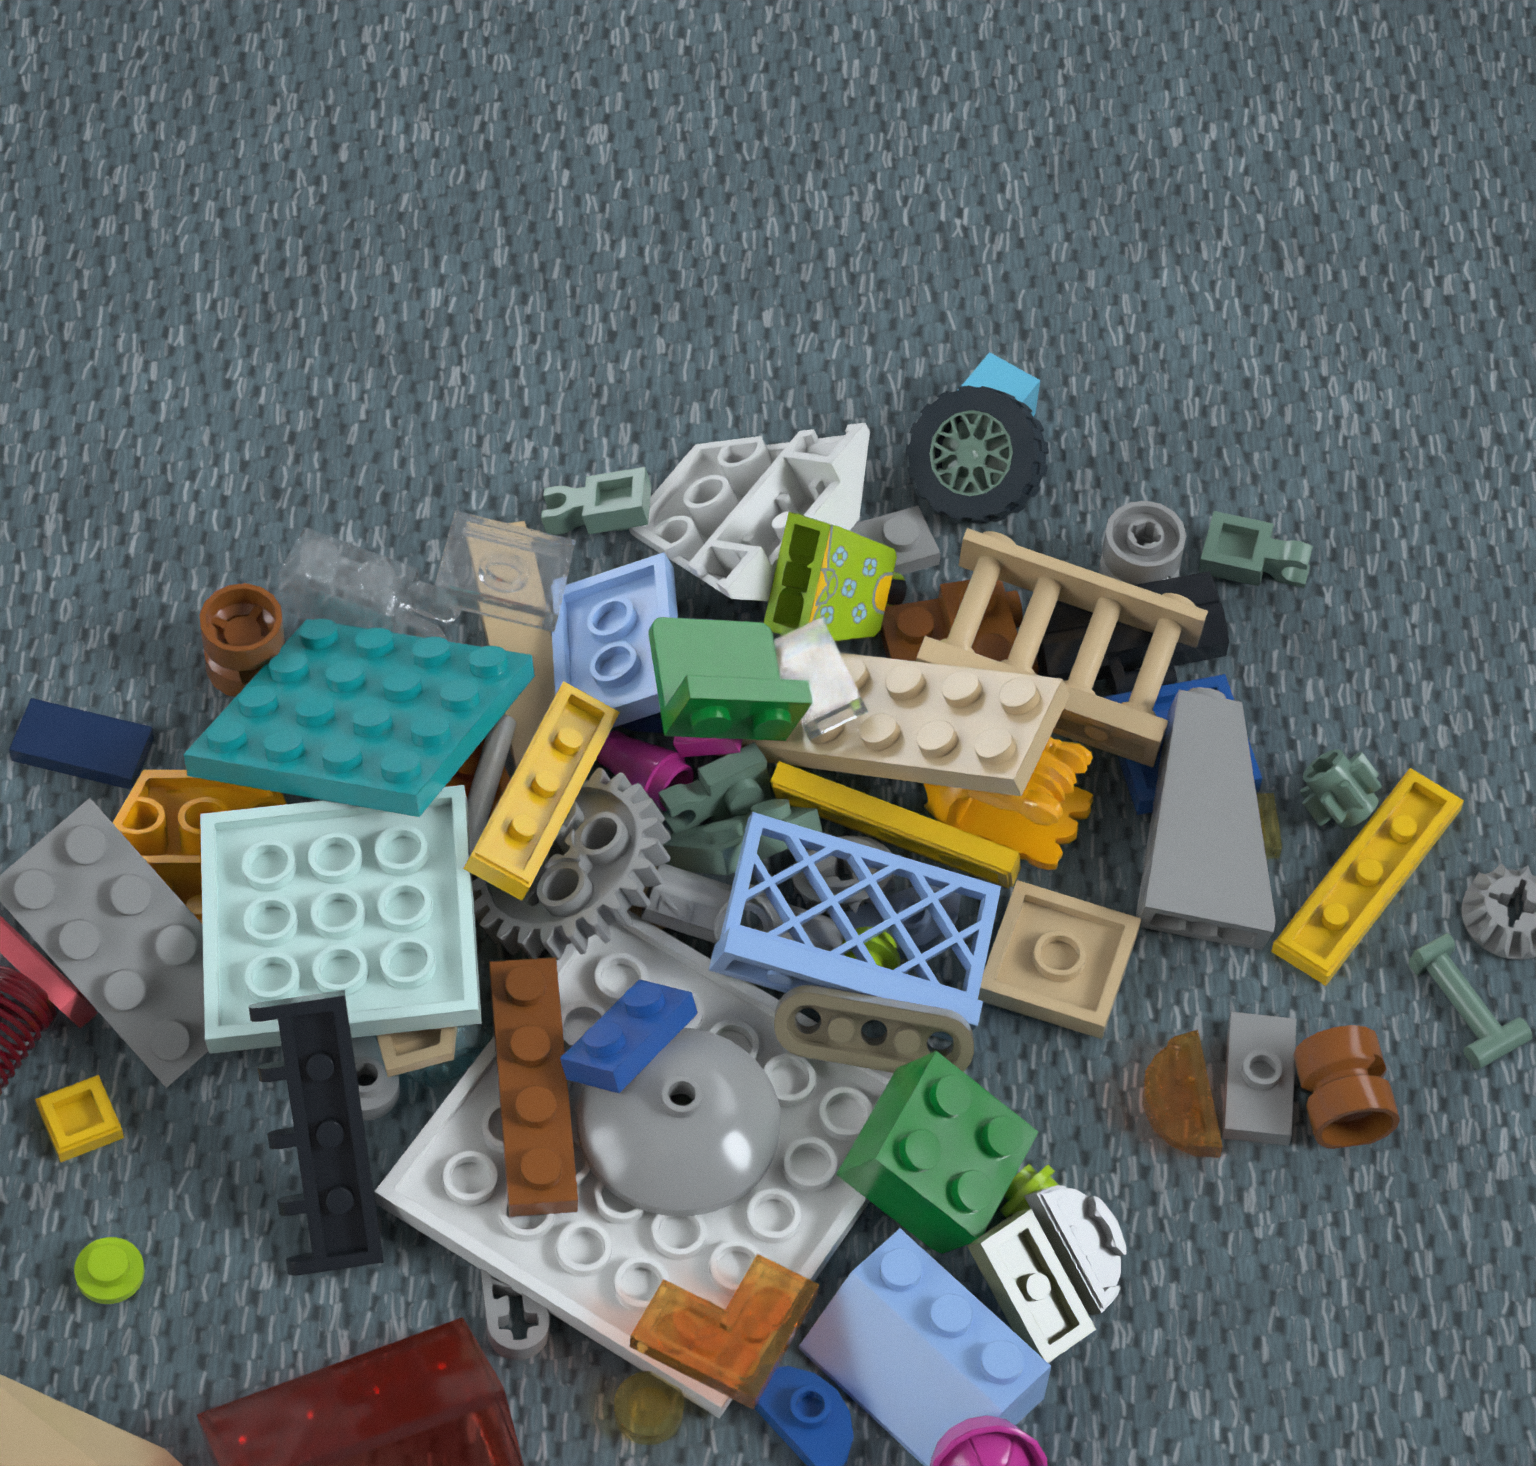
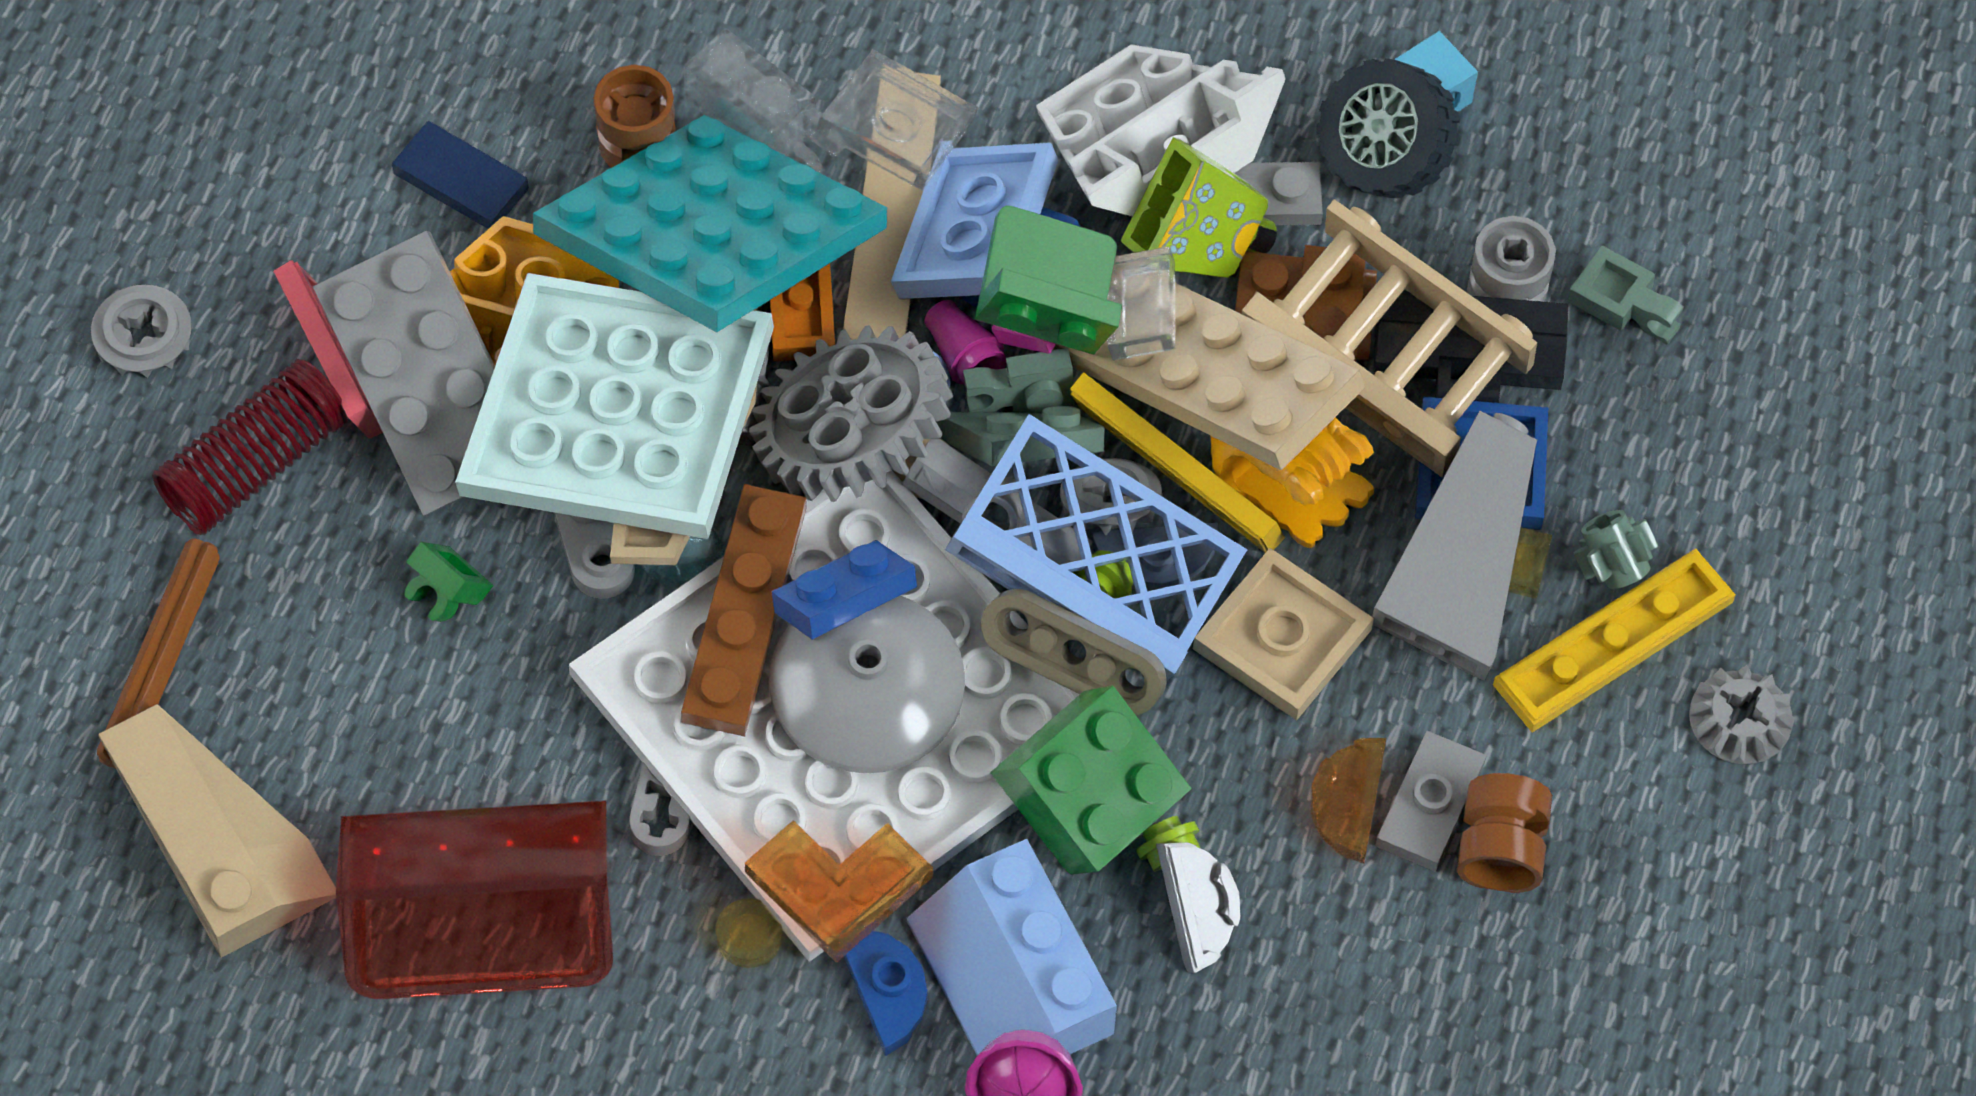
camera: 20 degrees right, 5 degrees up
yellow tile [35,1075,124,1163] -> none
lime plate [74,1237,145,1304] -> none
black hinge [248,990,384,1276] -> none
yellow tile [463,681,620,901] -> none
white bar [467,714,516,852] -> none
sand green plate [541,467,652,536] -> none
plate [967,1209,1096,1363] -> none
sand green piece [1408,933,1532,1070] -> none
none -> green tile [404,542,494,622]

